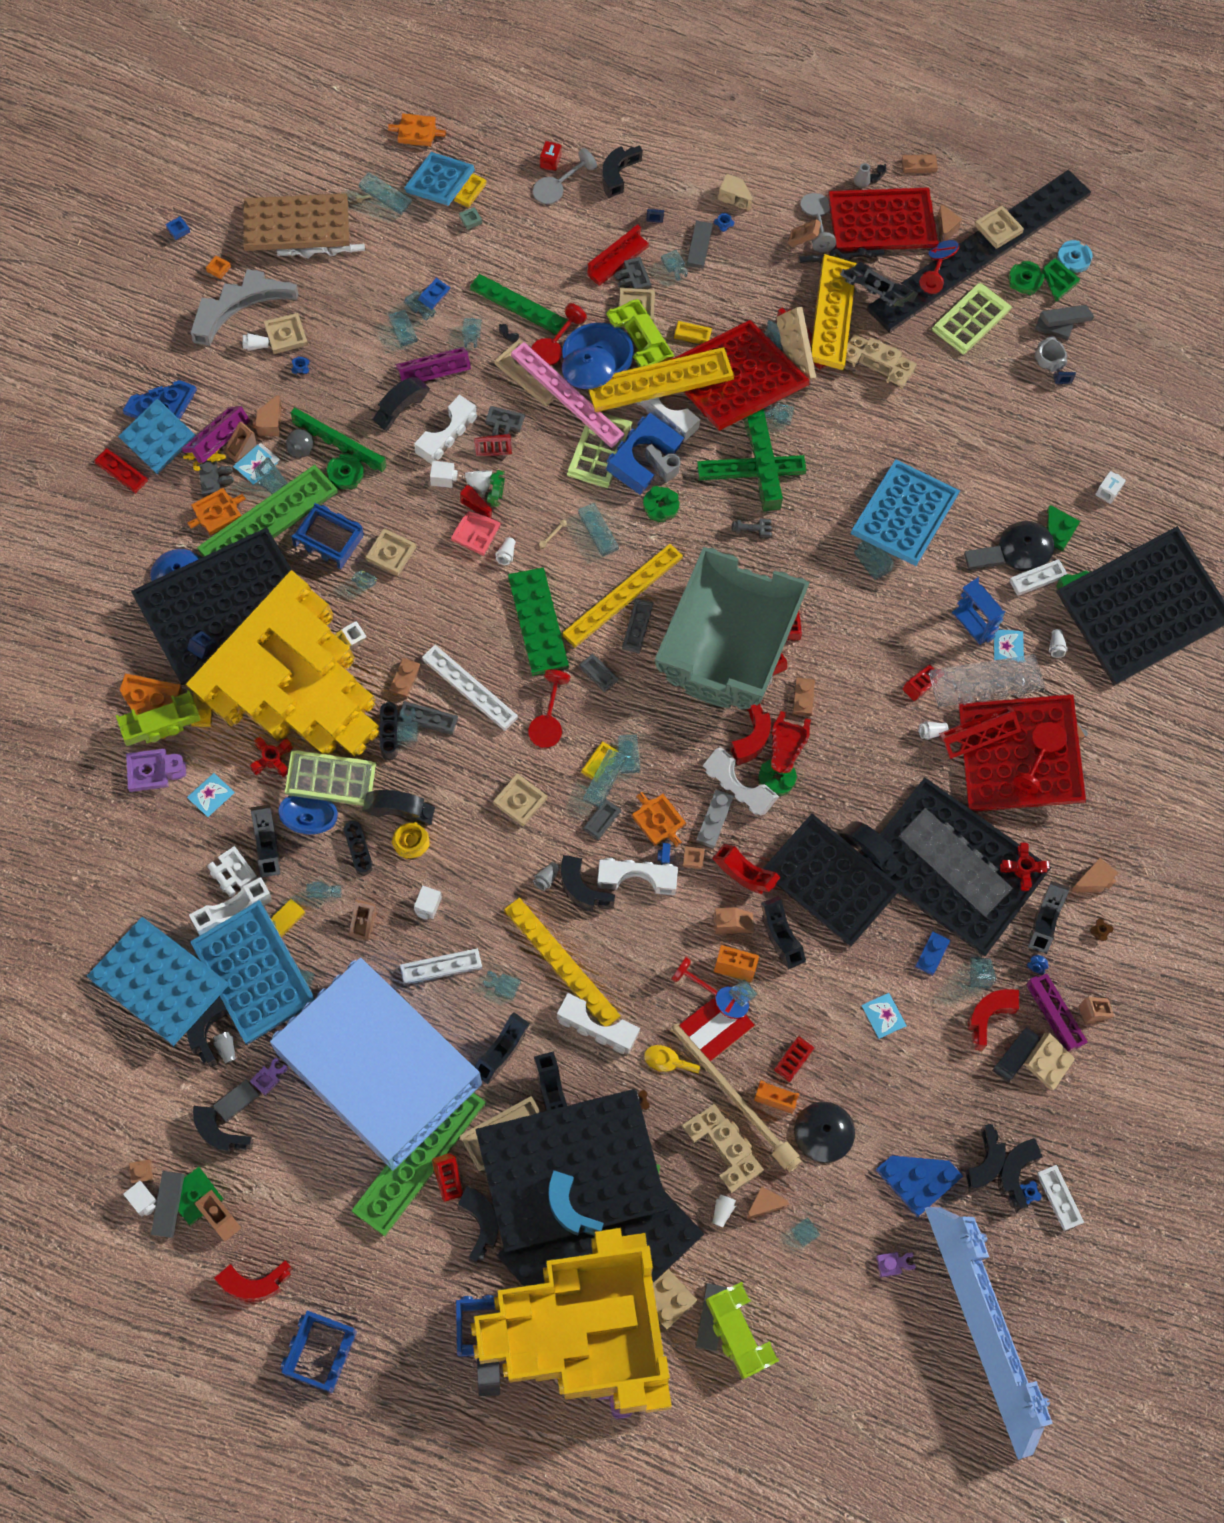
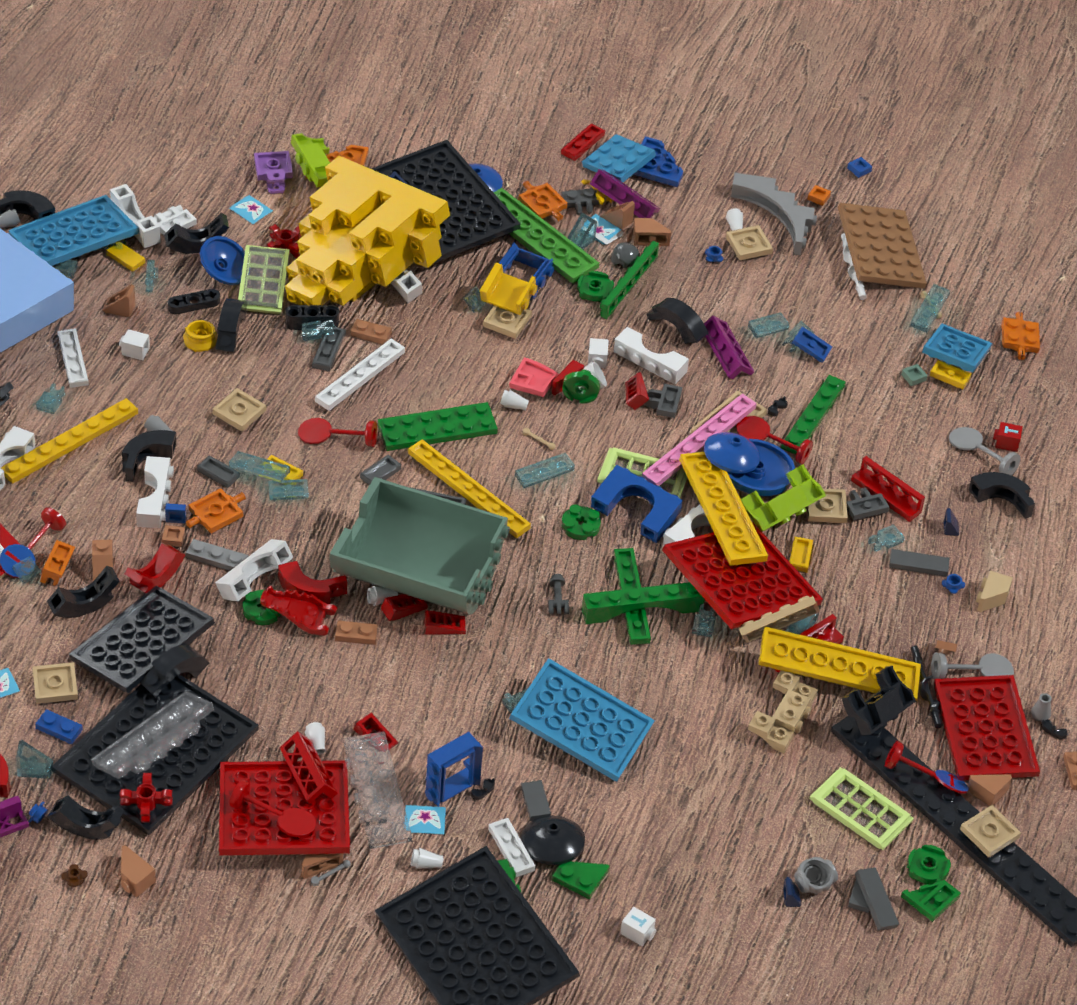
camera: 90 degrees right, 20 degrees down
dark azure plate [87,917,229,1046] -> none
clear light blue plate [462,318,482,348] -> none
light grey plate [645,444,680,483] -> none
medium azure plate [1057,240,1093,273] -> none
none -> tan plate [32,662,78,704]
none -> yellow panel [480,262,538,315]

